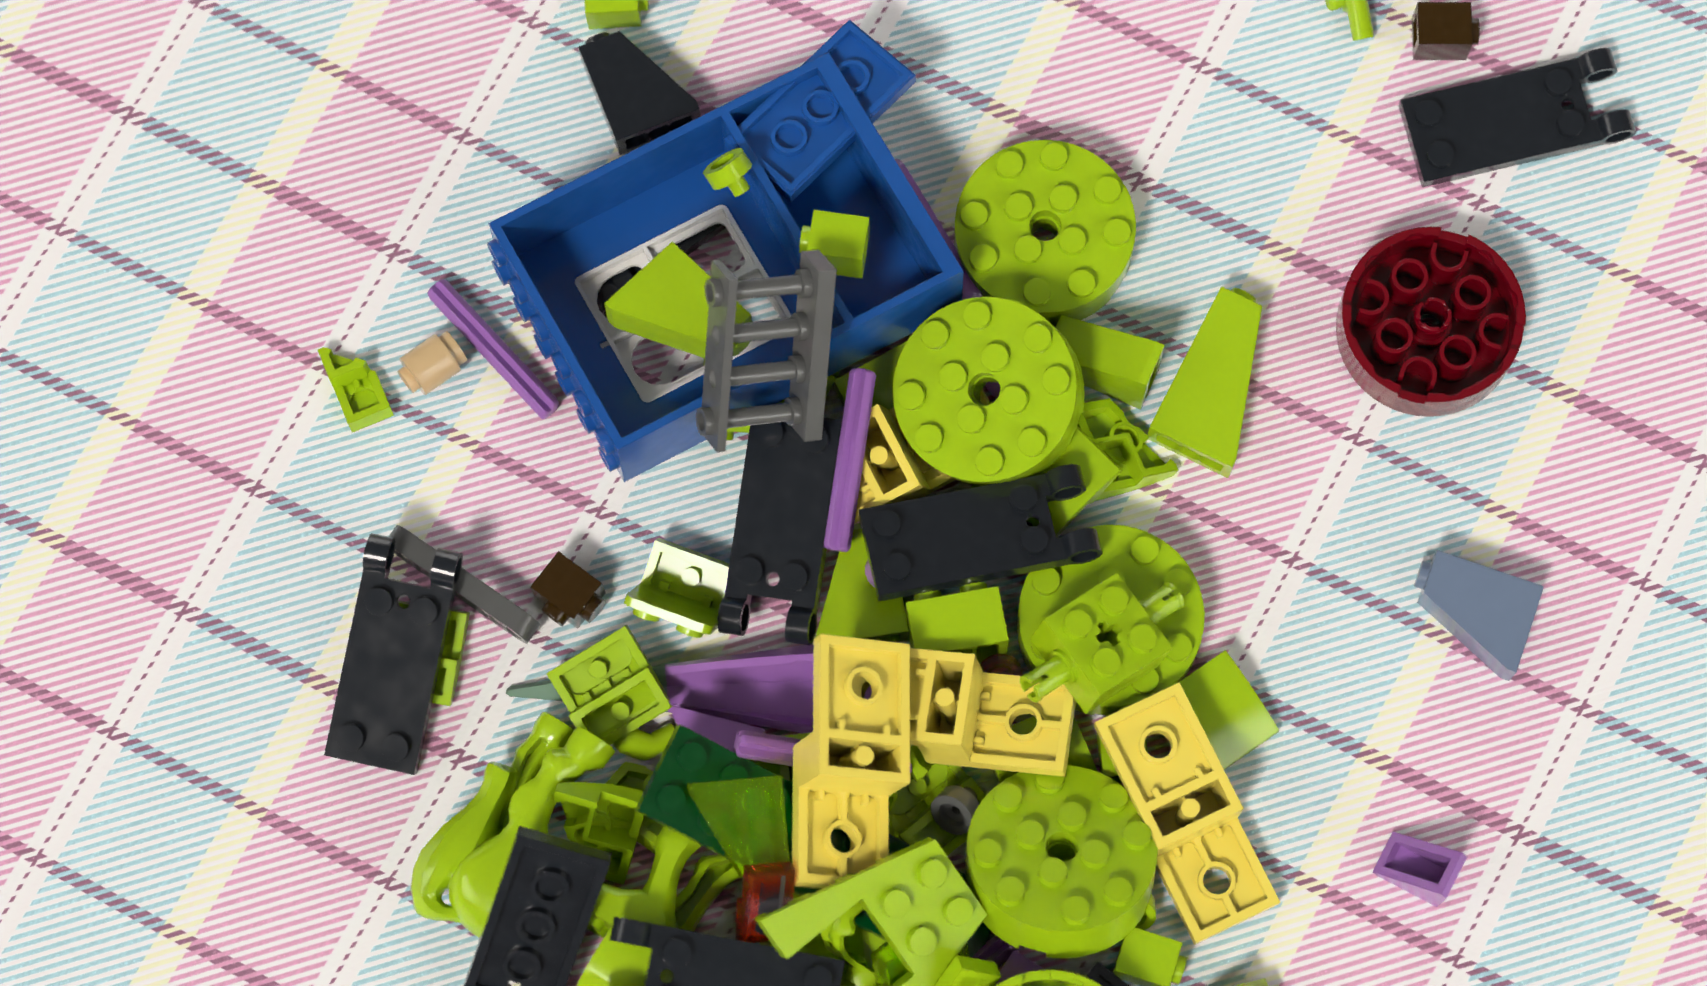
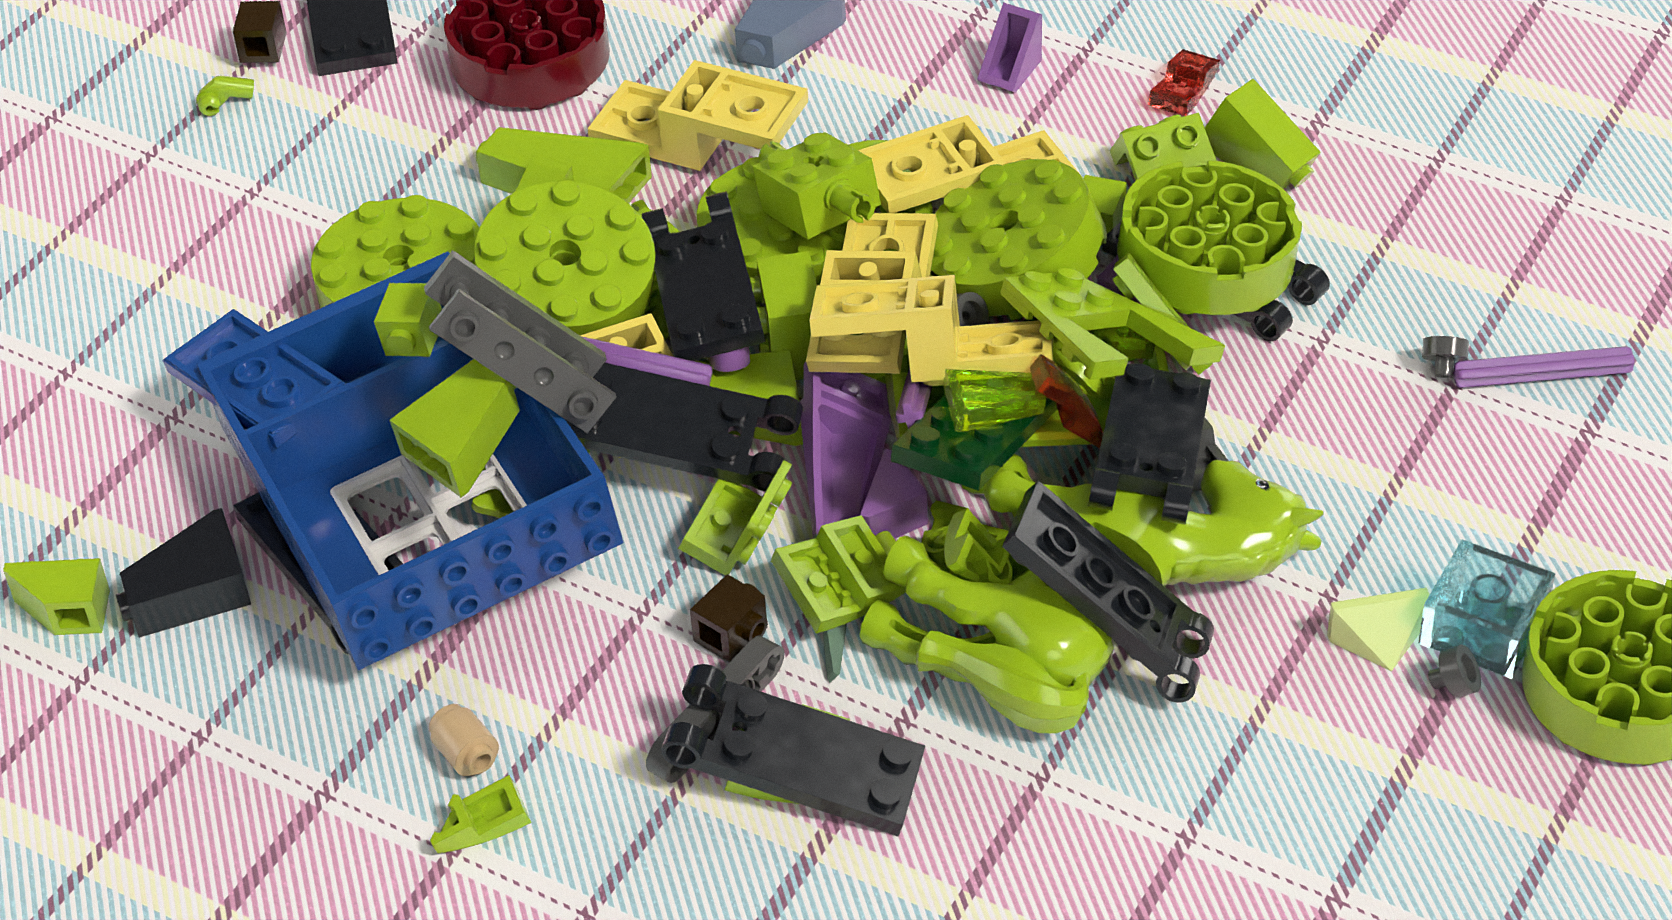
camera: 90 degrees left, 30 degrees down
medium lavender axle [427,279,560,419] -> none
lime tile [703,148,752,197] -> none
none -> light yellow bracket [588,60,808,171]

